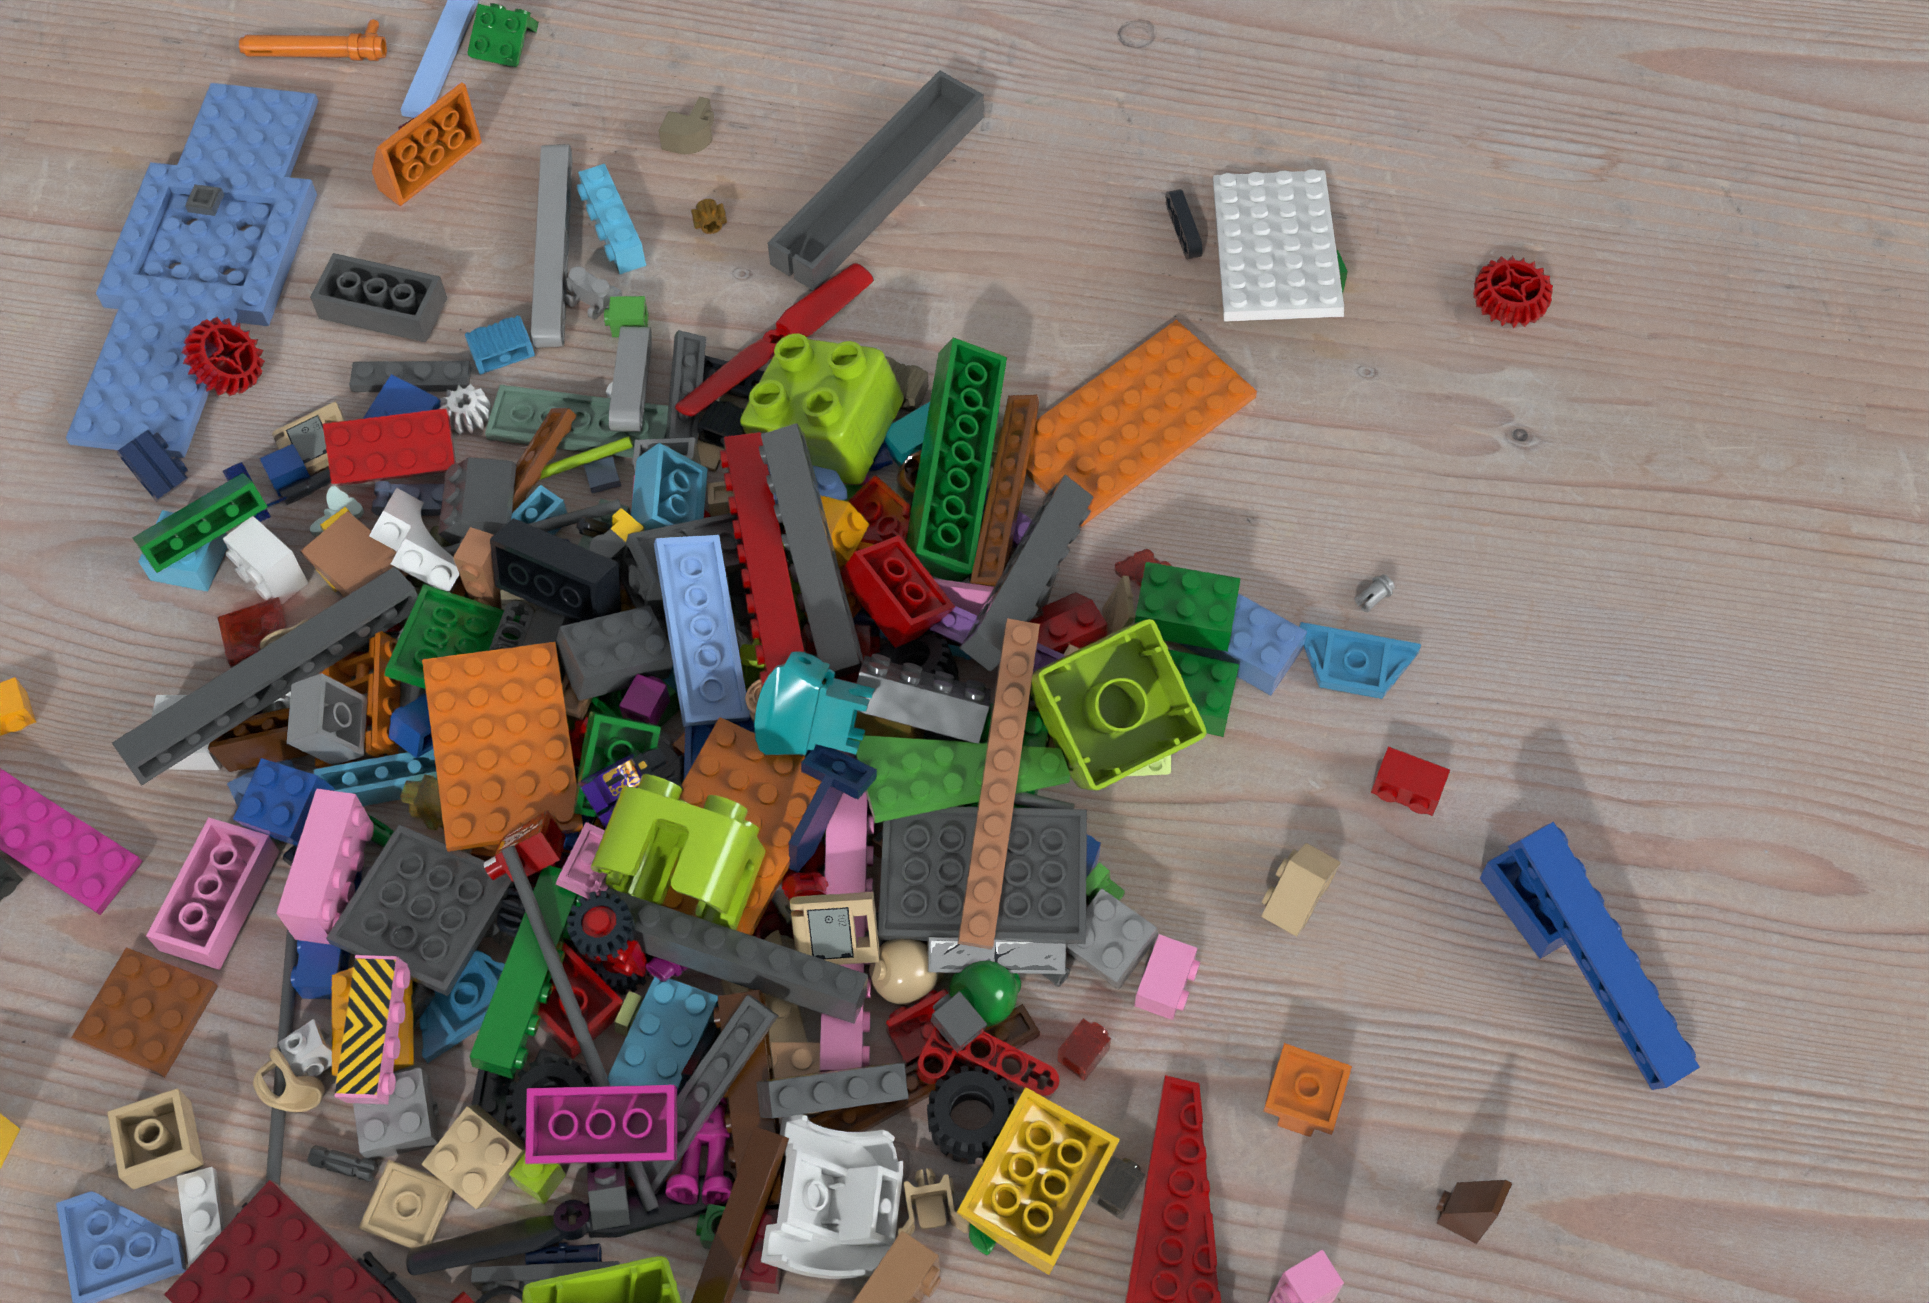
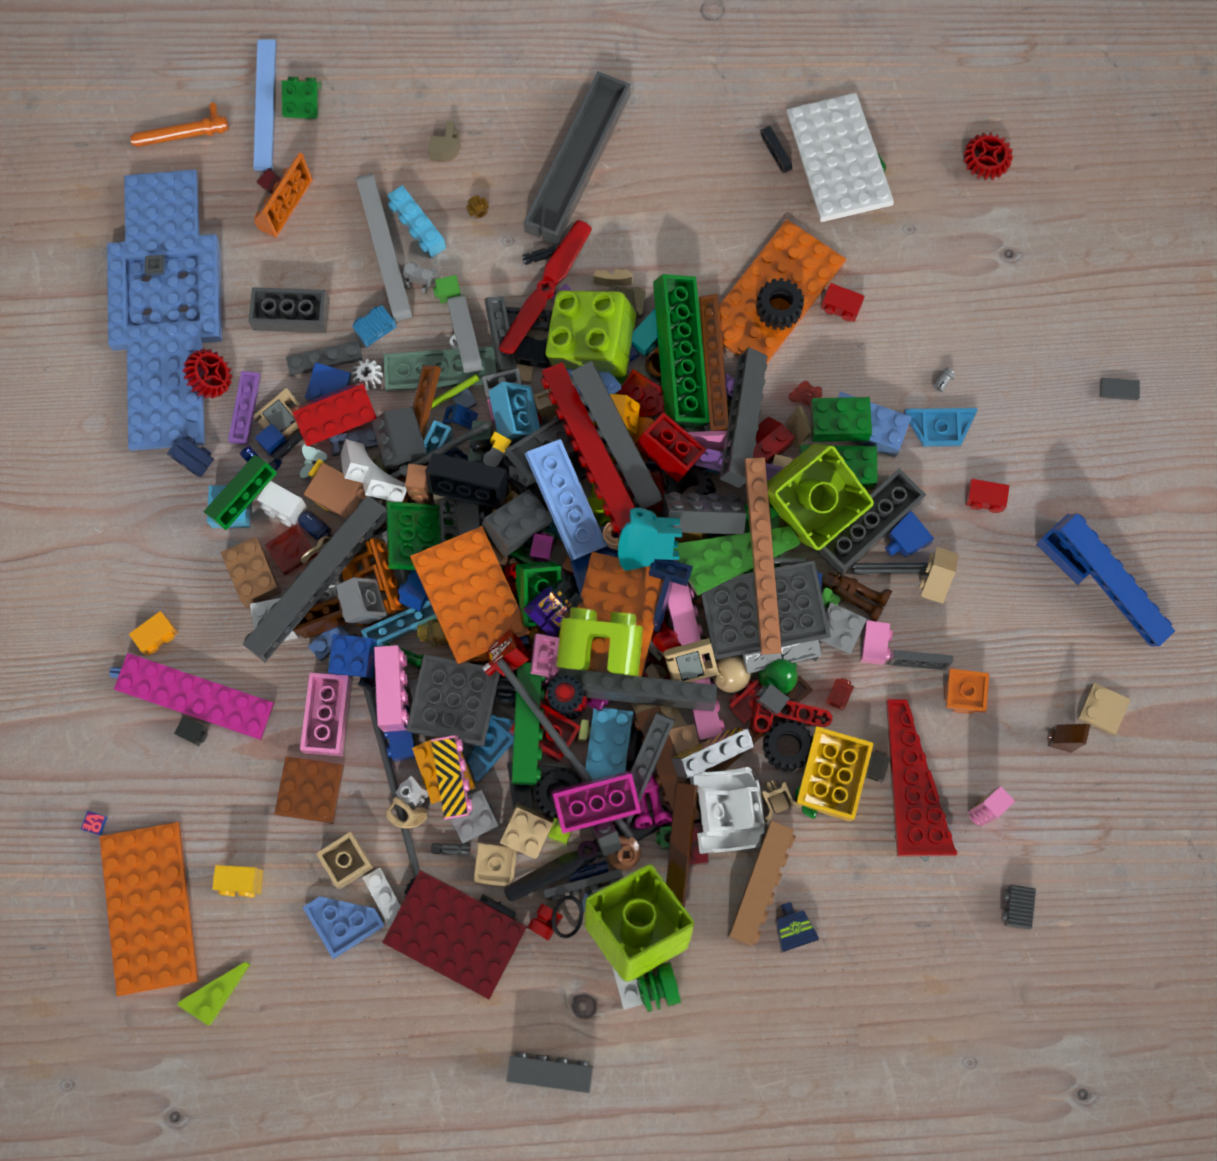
camera: 10 degrees left, 15 degrees up
none -> medium nougat brick [220,537,282,608]
none -> medium lavender plate [228,371,261,445]
none -> dark blue head [298,510,331,542]
none -> blue bracket [442,404,478,430]
none -> black axle [522,245,556,265]
none -> tan slope [593,269,633,286]
none -> nougat piece [607,835,641,871]
none -> black tyre [756,278,804,330]
none -> dark grey brick [815,468,926,576]
none -> red brick [821,283,865,322]
none -> reddish brown piece [822,572,892,622]
none -> dark grey axle [853,563,928,574]
none -> blue torso [885,511,934,557]
none -> dark grey tile [888,650,953,670]
none -> tan plate [1077,683,1131,735]
none -> dark grey tile [1100,378,1140,400]

